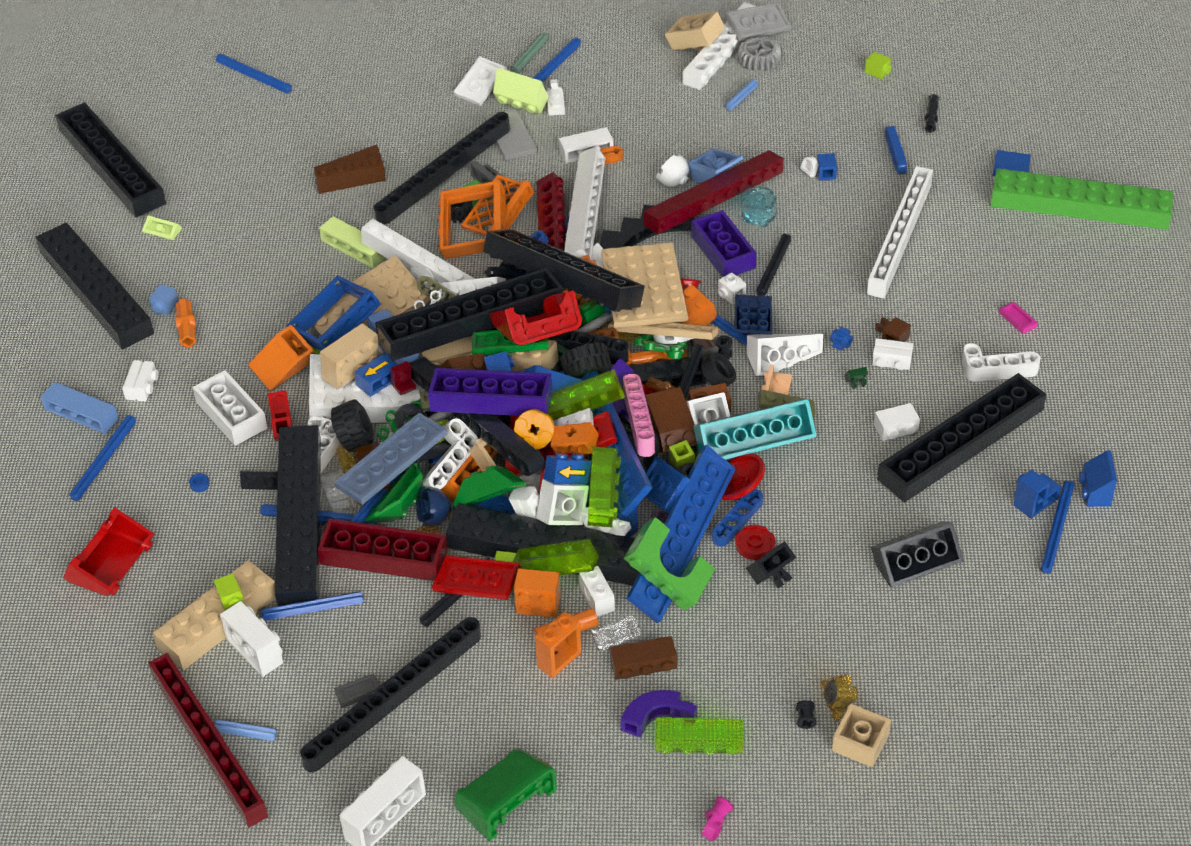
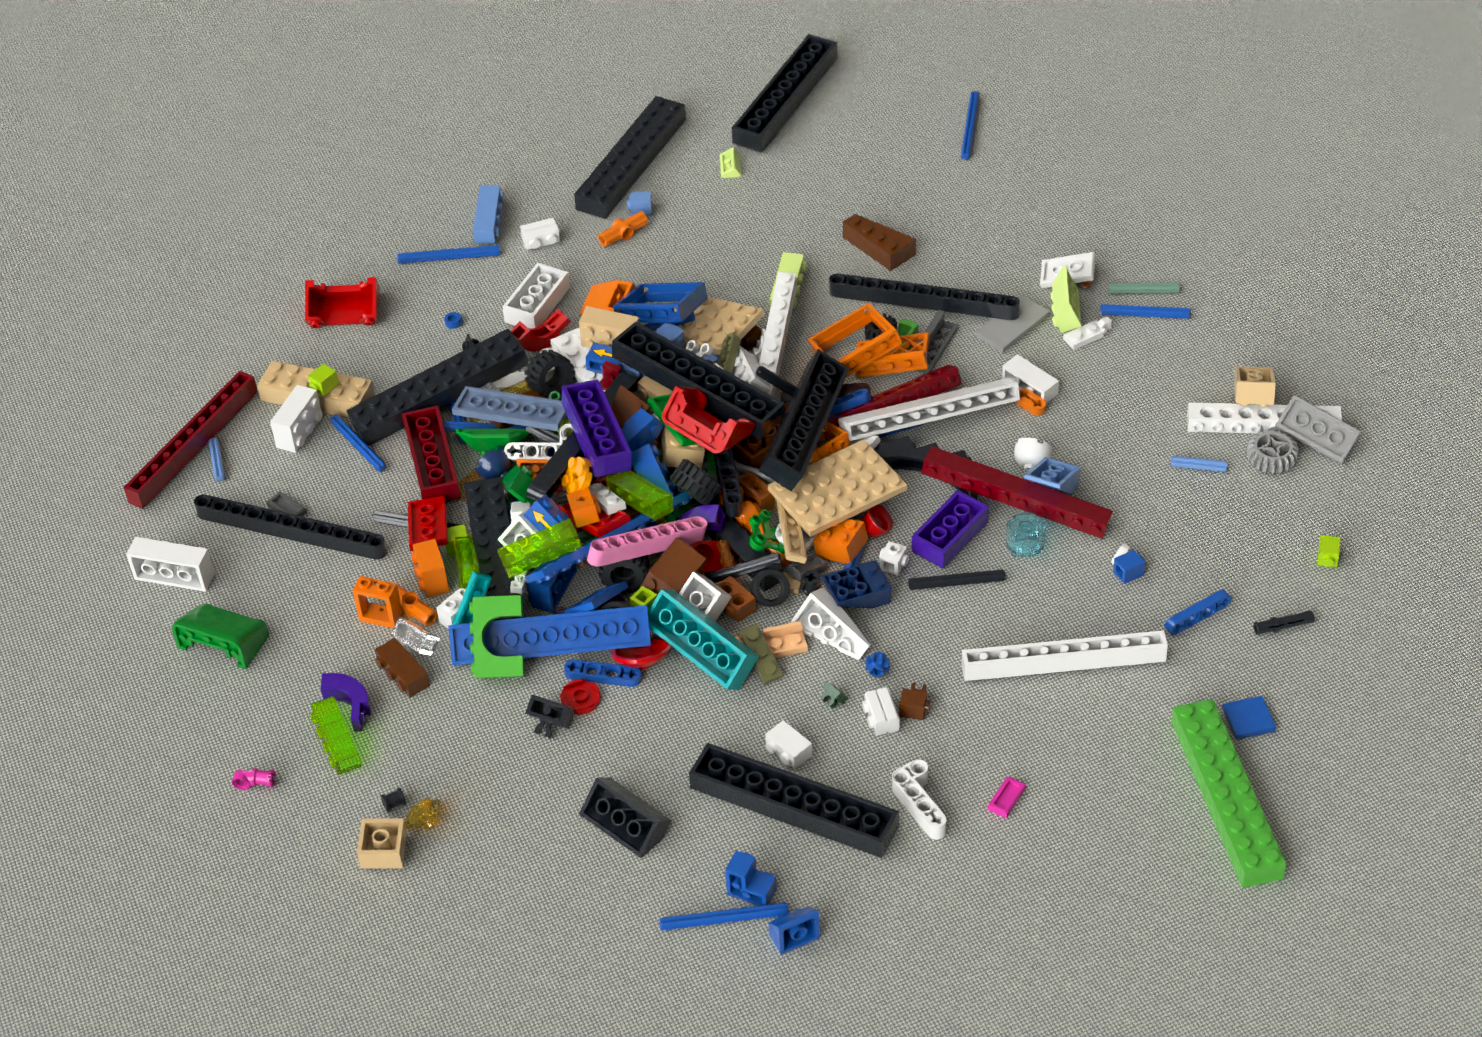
camera: 65 degrees right, 0 degrees up
none -> teal tile [452,571,492,625]

